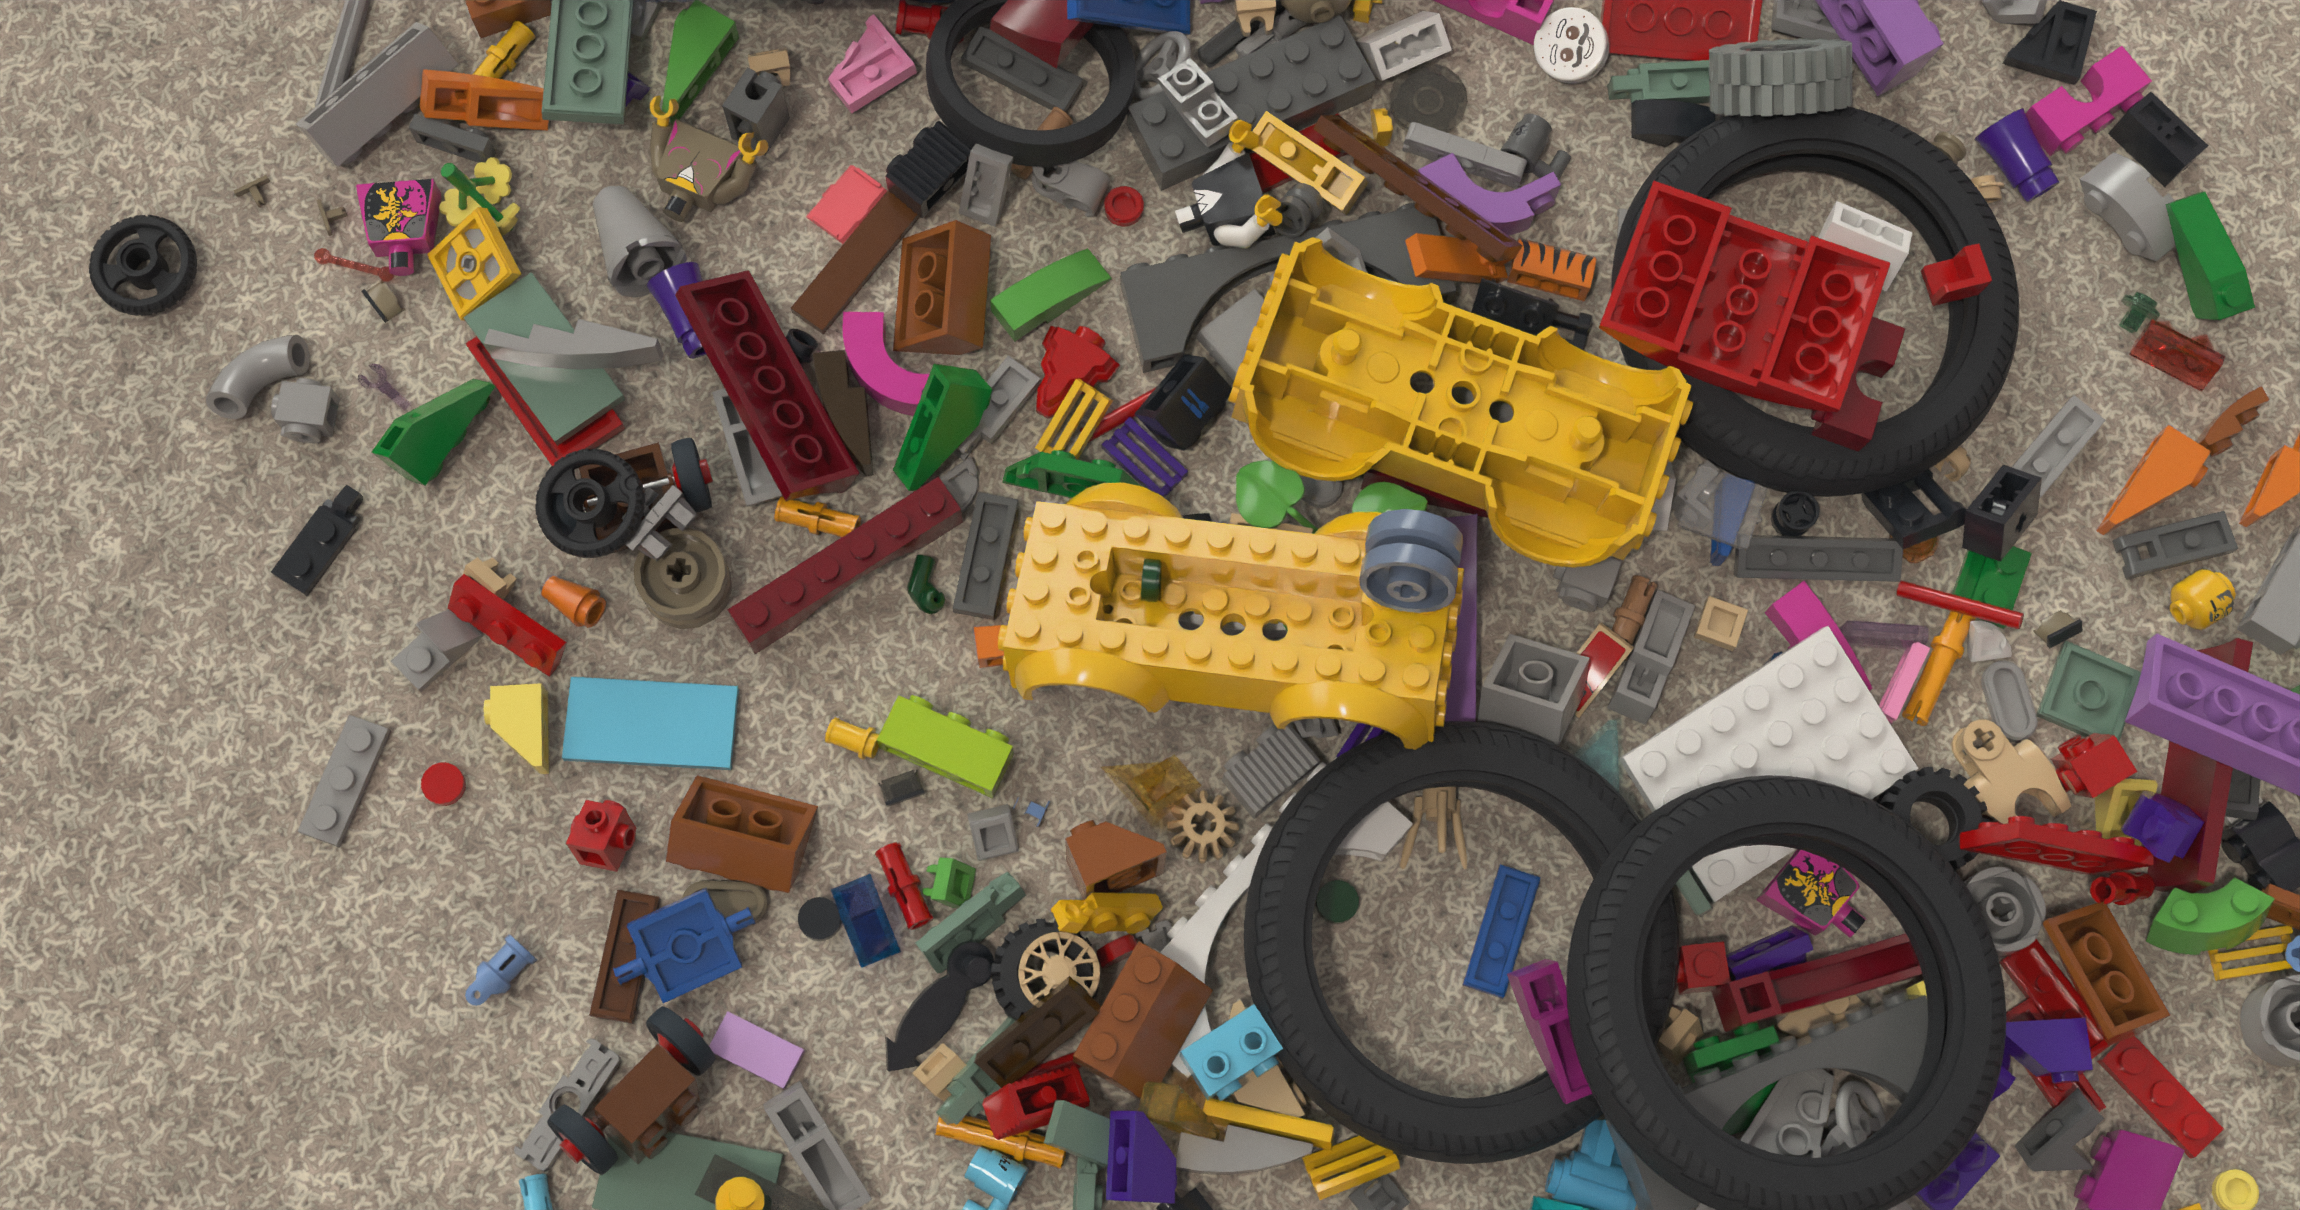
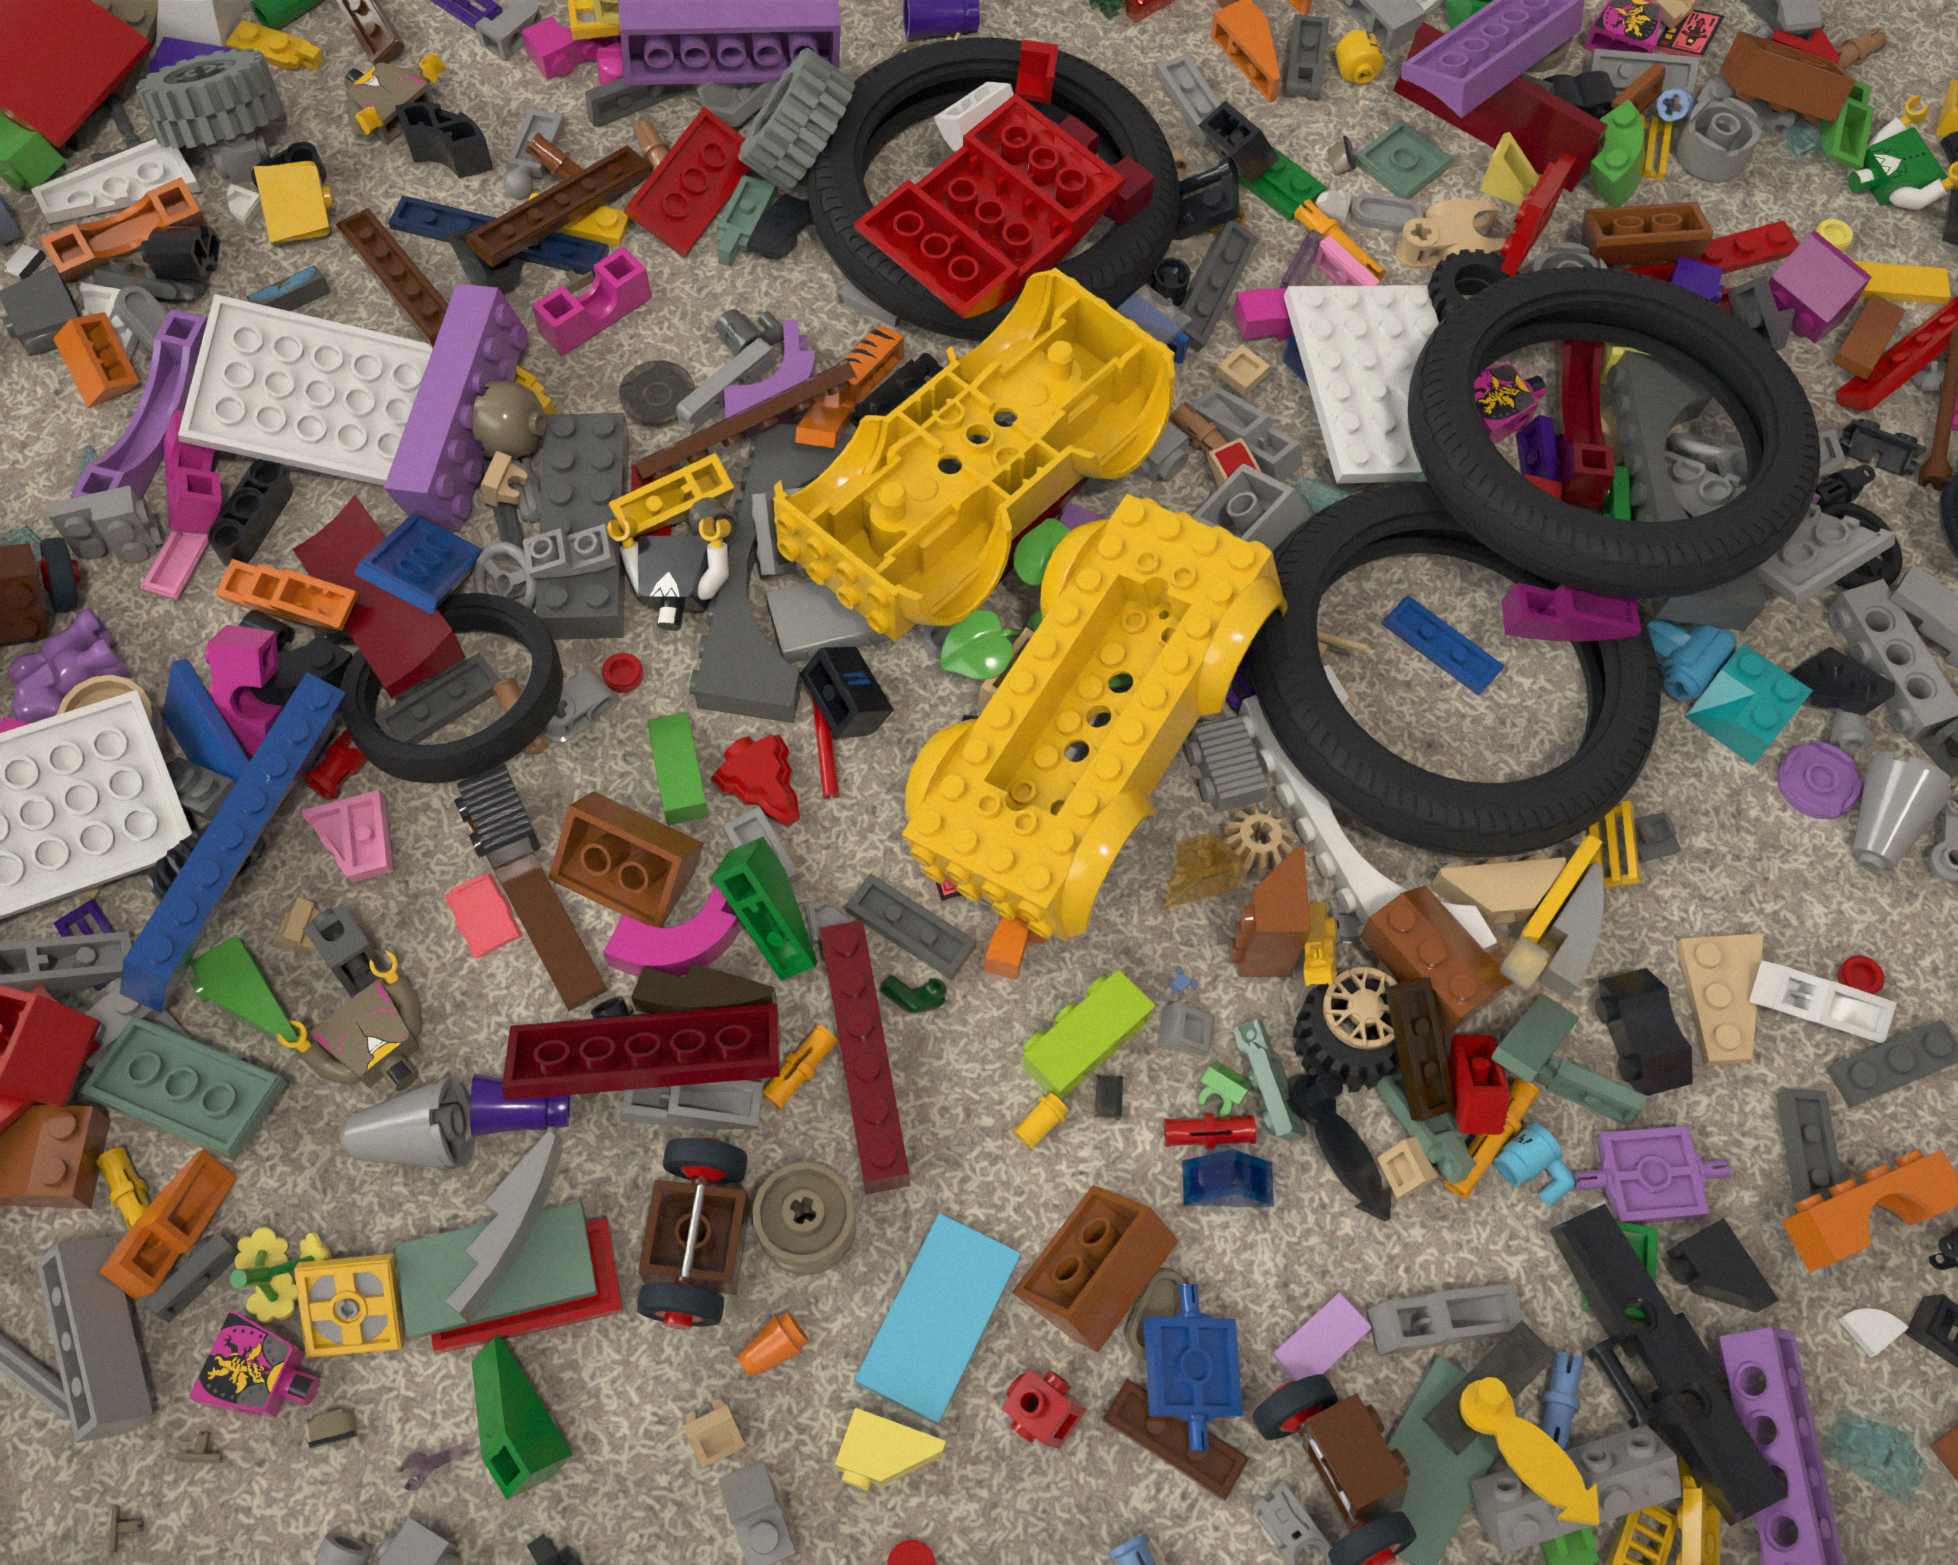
camera: 65 degrees left, 10 degrees down
clear red hinge [314,248,394,282] -> none
red plate [447,574,567,677] -> none
black wheel [535,449,645,558] -> none
flat silver hips [622,485,698,561] -> none
black tile [798,897,841,941] -> none
light grey tile [959,143,1013,227] -> none
green wing [1002,450,1141,498] -> none
yellow tile [1035,379,1113,460] -> none
red tile [1096,934,1137,969] -> none
dark purple tile [1101,417,1188,497] -> none
dark purple slope [1106,1110,1177,1204] -> none
dark green tile [1141,559,1162,602] -> none
medium azure brick [1179,1004,1283,1101] -> none
white brick [1355,11,1452,81] -> none
sand blue wheel [1359,509,1463,613] -> none
yellow tile [1370,108,1393,146] -> none
white head [1534,7,1609,84] -> none
red piece [1897,580,2024,629] -> none
red brick [2051,733,2138,798] -> none
red pin [2090,871,2155,905] -> none
dark purple brick [2121,791,2204,863] -> none

